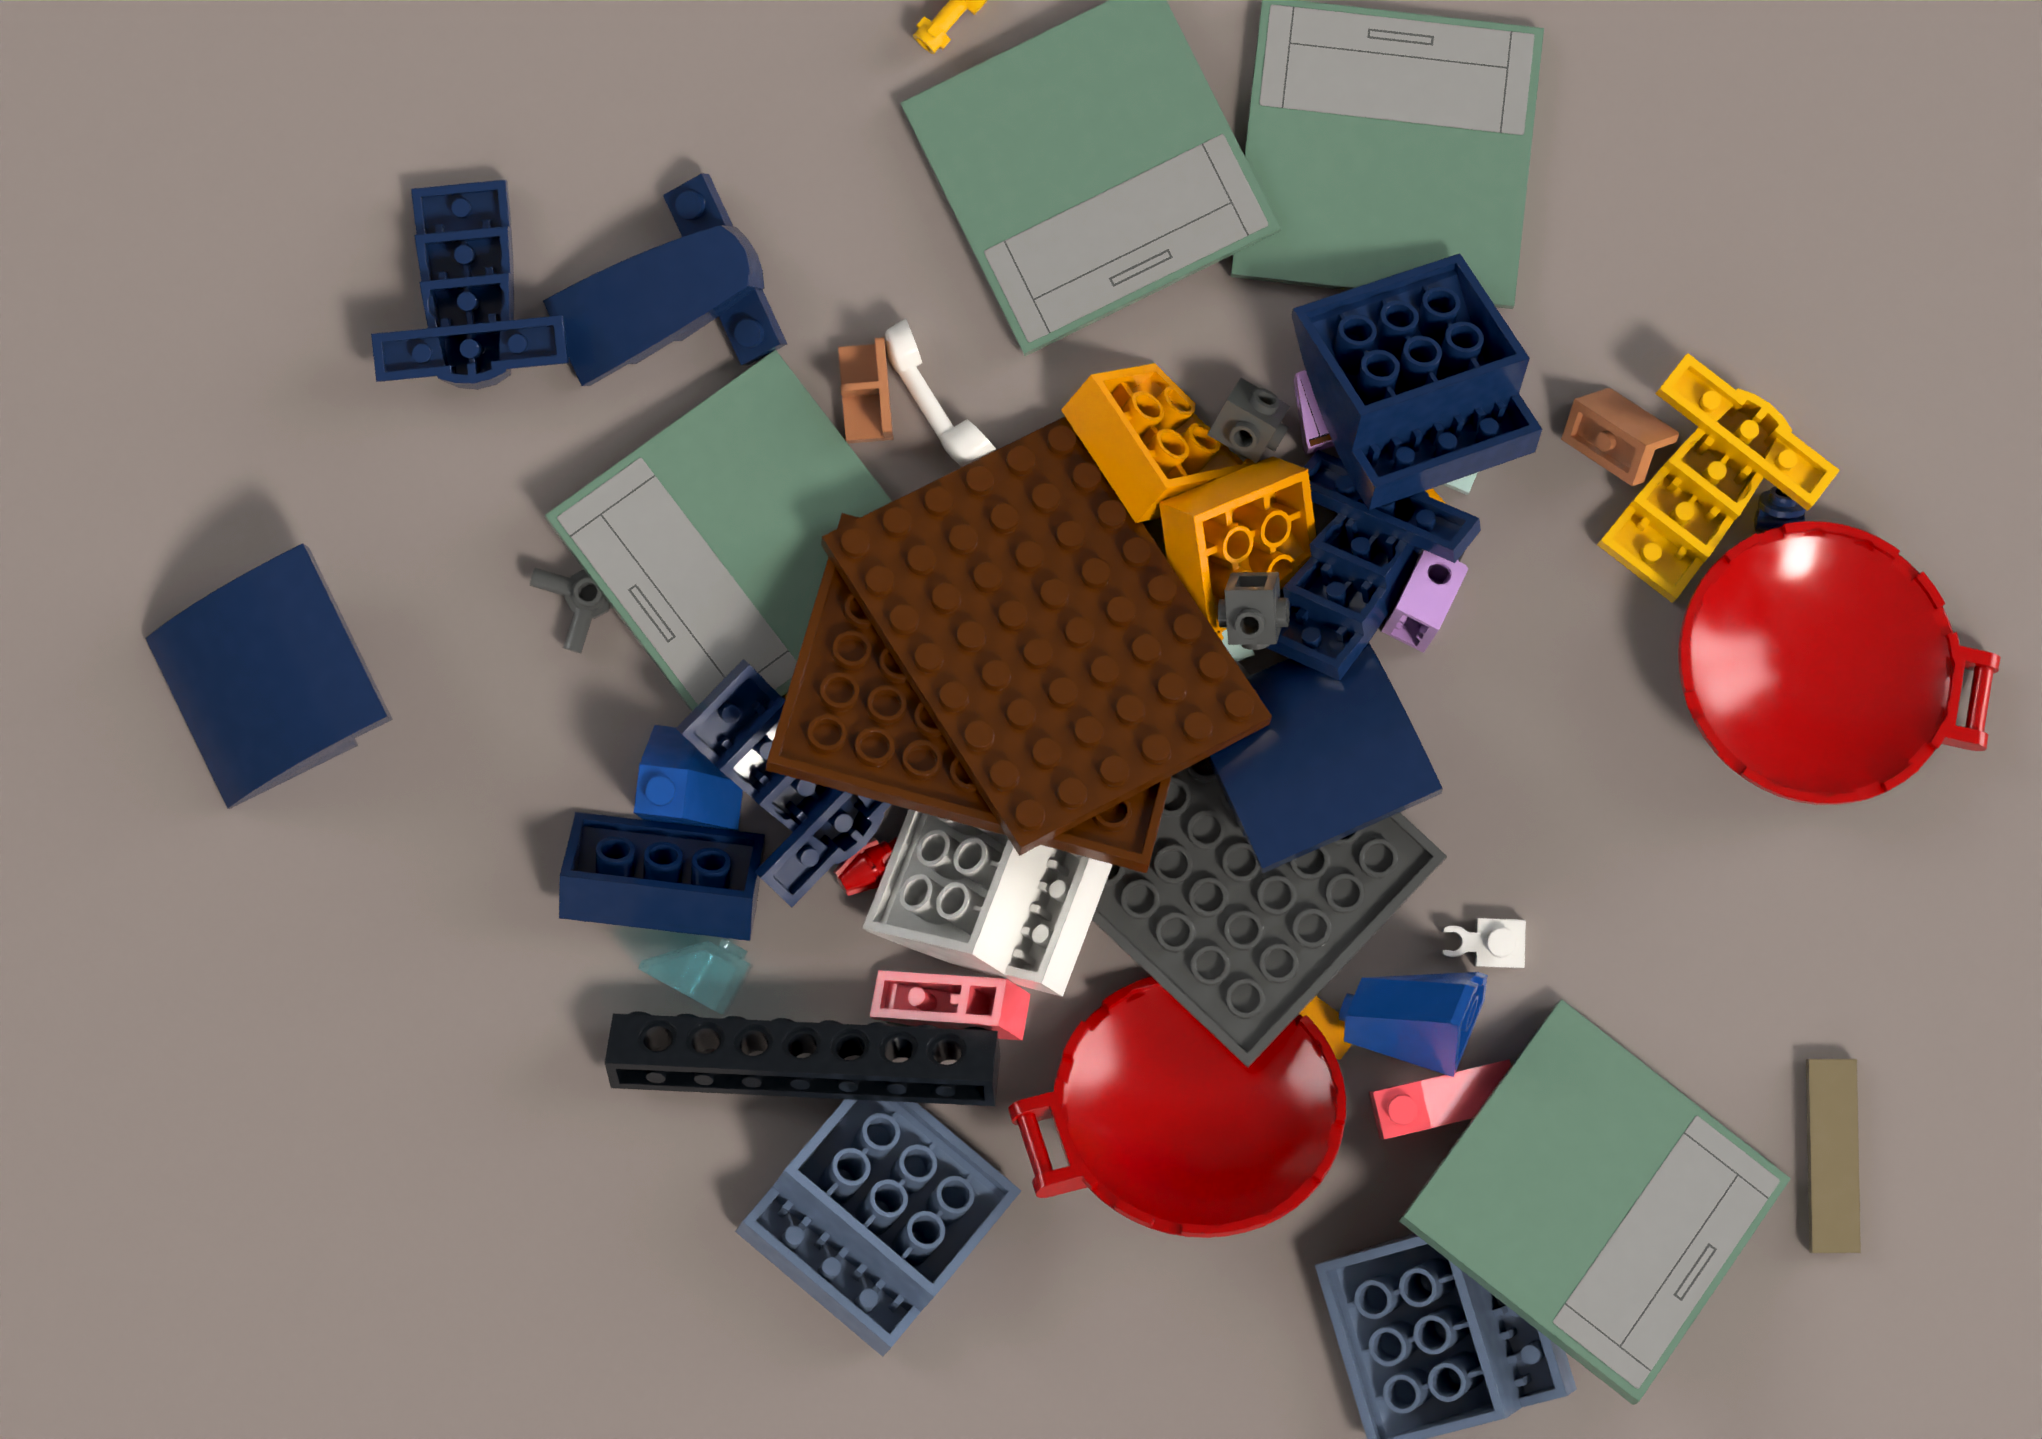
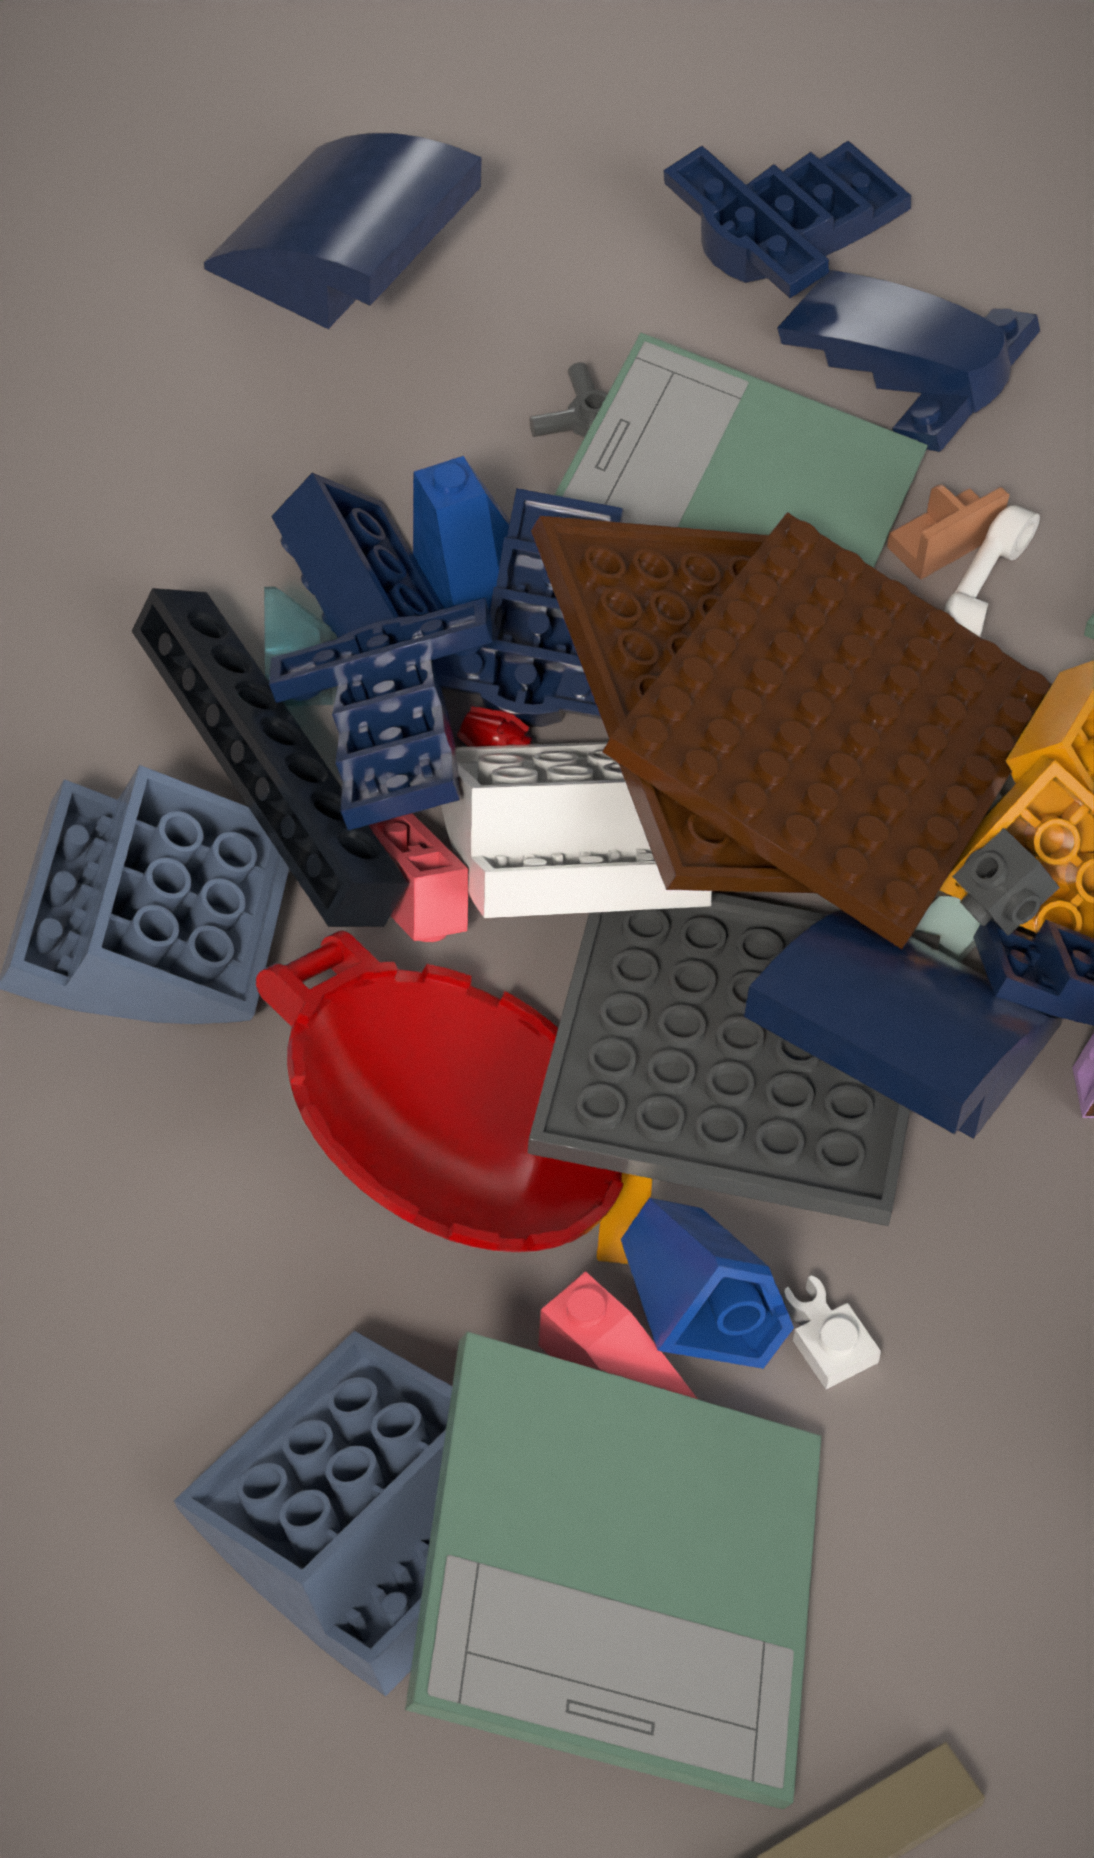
camera: 55 degrees right, 30 degrees down
none -> dark blue slope [269,598,493,830]

